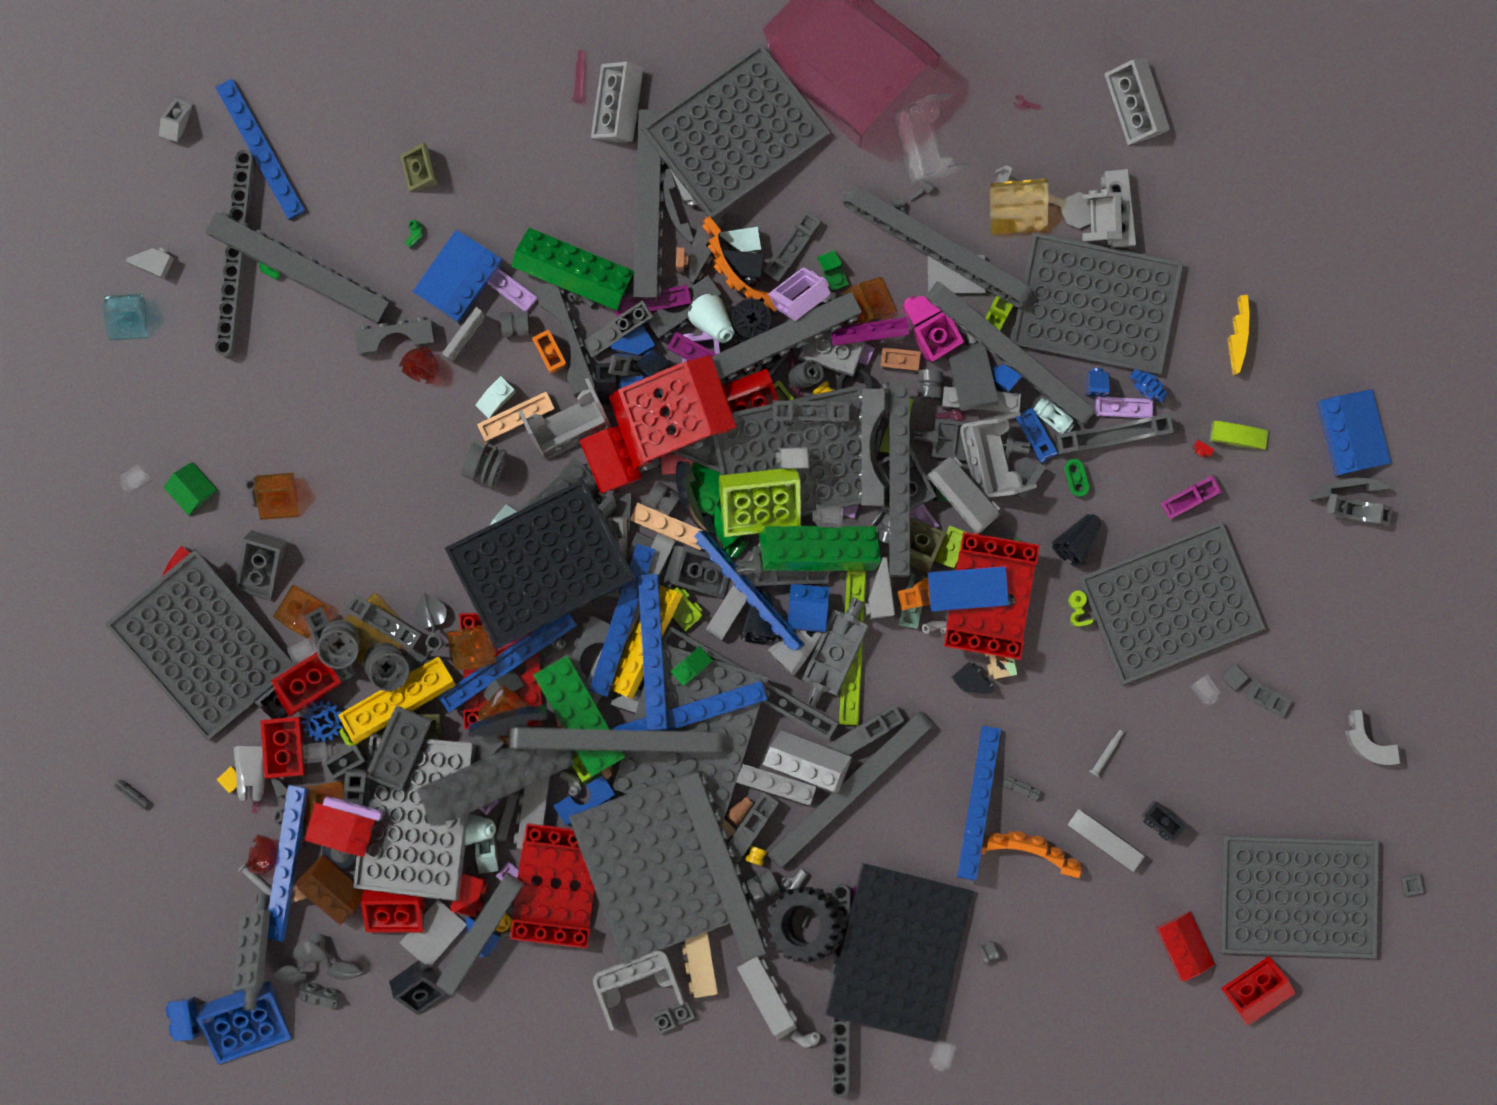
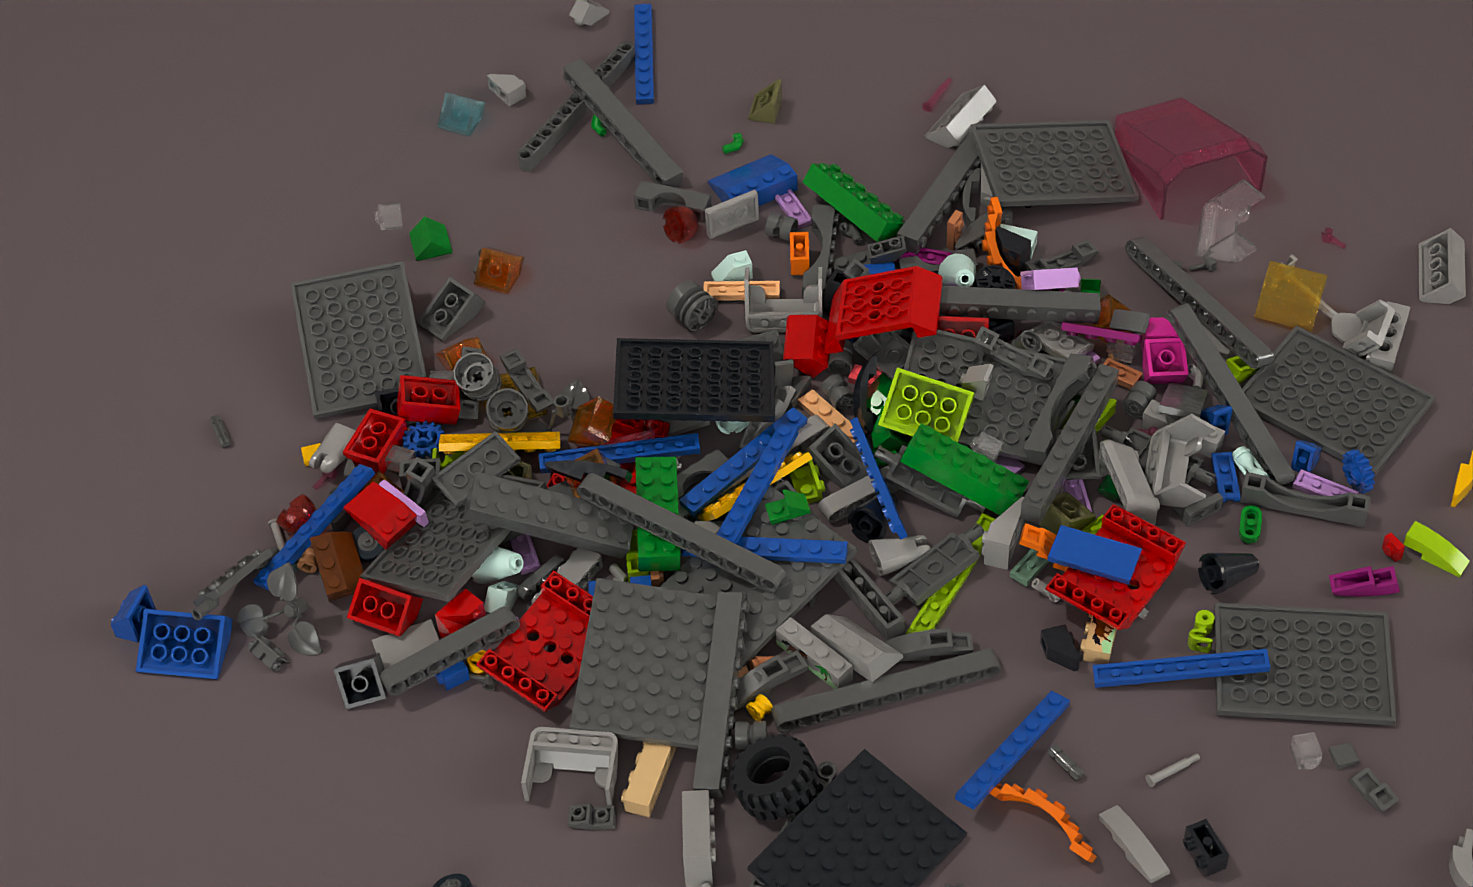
camera: 30 degrees right, 35 degrees down
blue slope [788,584,829,632] -> none
none -> blue plate [1093,649,1270,688]
none -> dark grey slope [1109,309,1150,334]

